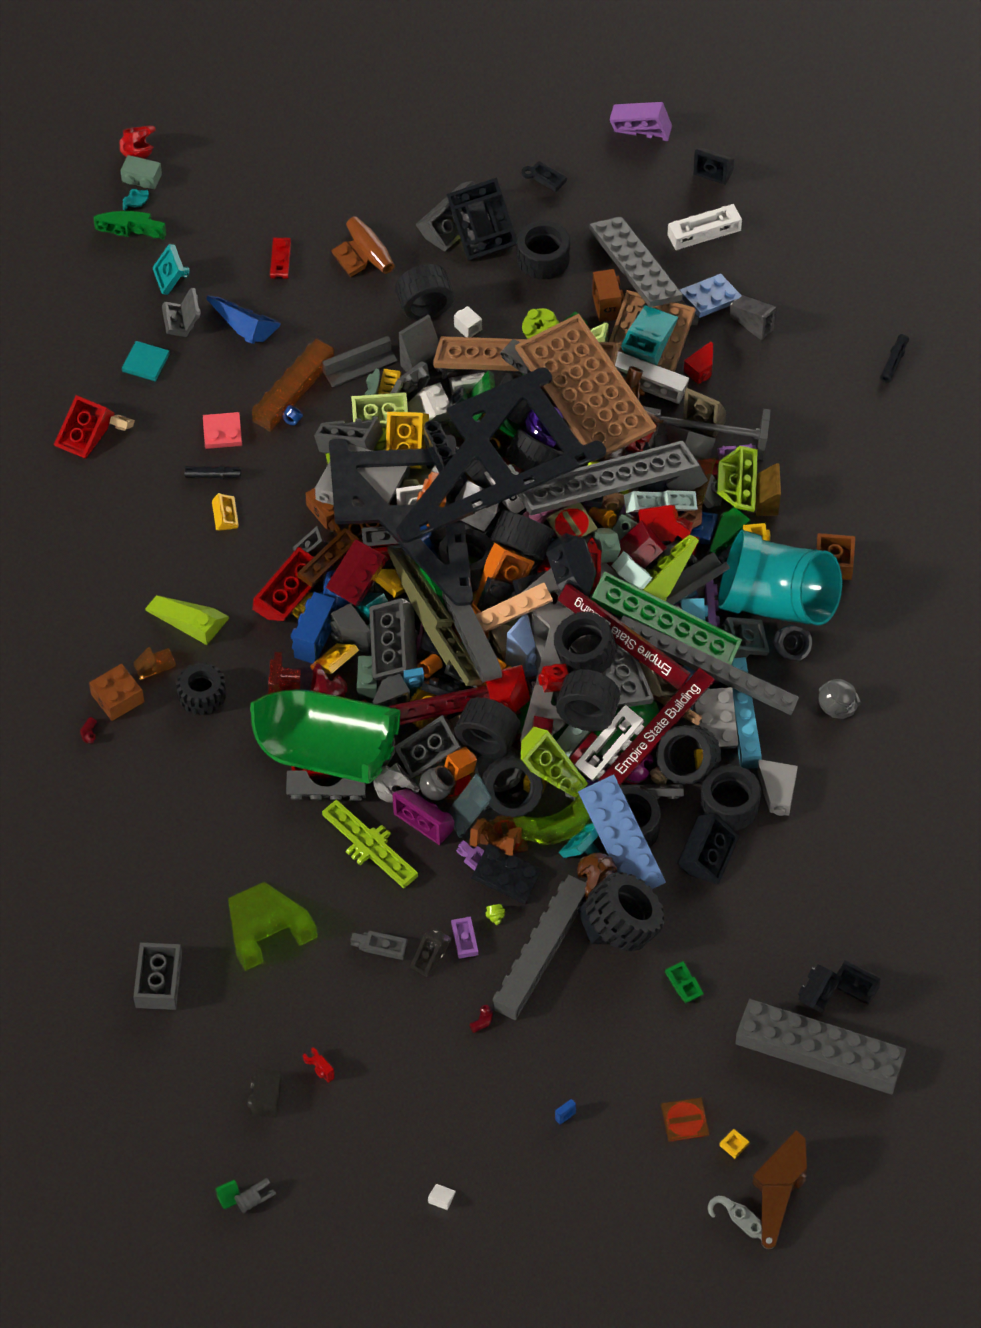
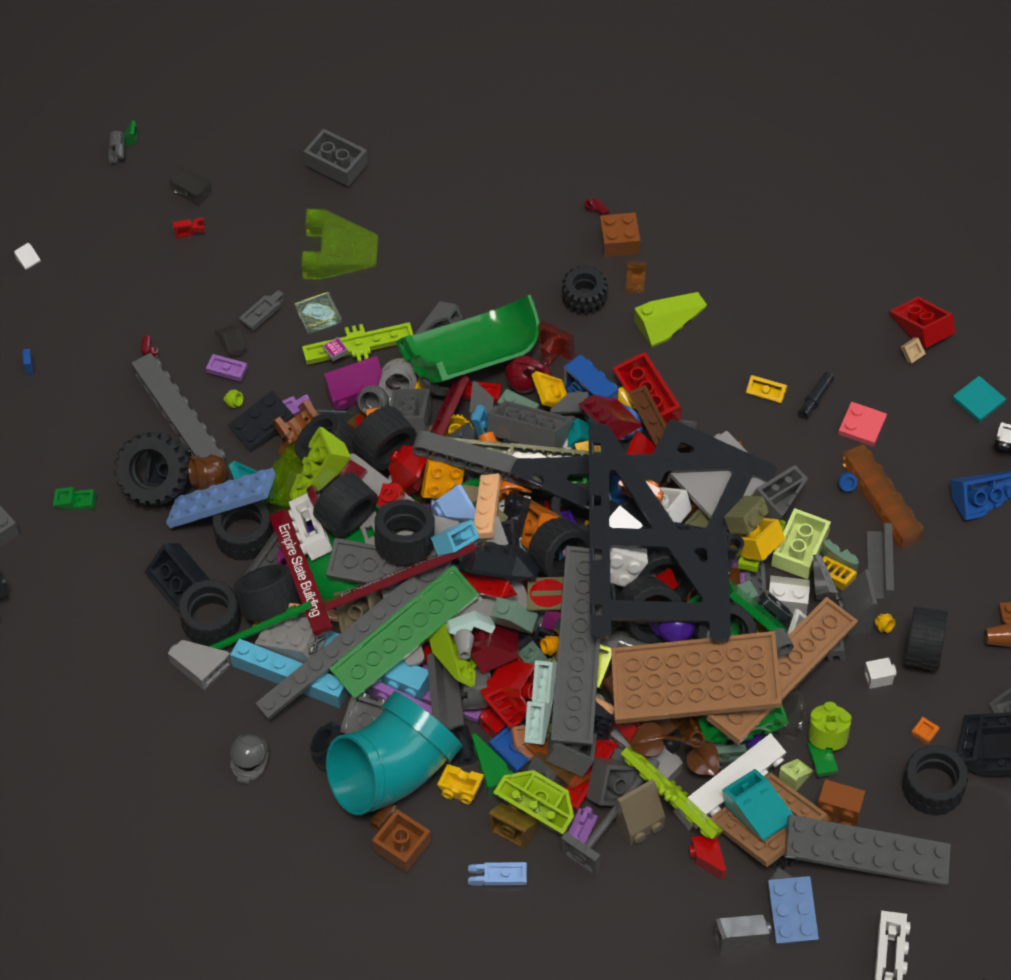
camera: 120 degrees right, 0 degrees up
none -> green bar [209,601,312,650]
none -> clear light blue tile [295,292,342,334]
none -> tile [322,337,348,361]
none -> medium azure slope [431,519,480,556]
none -> light grey cone [454,629,474,660]
none -> light blue hinge [468,862,527,886]
none -> lime hinge [621,746,723,839]
none -> olive brick [724,496,769,534]
none -> orange tile [911,717,940,745]

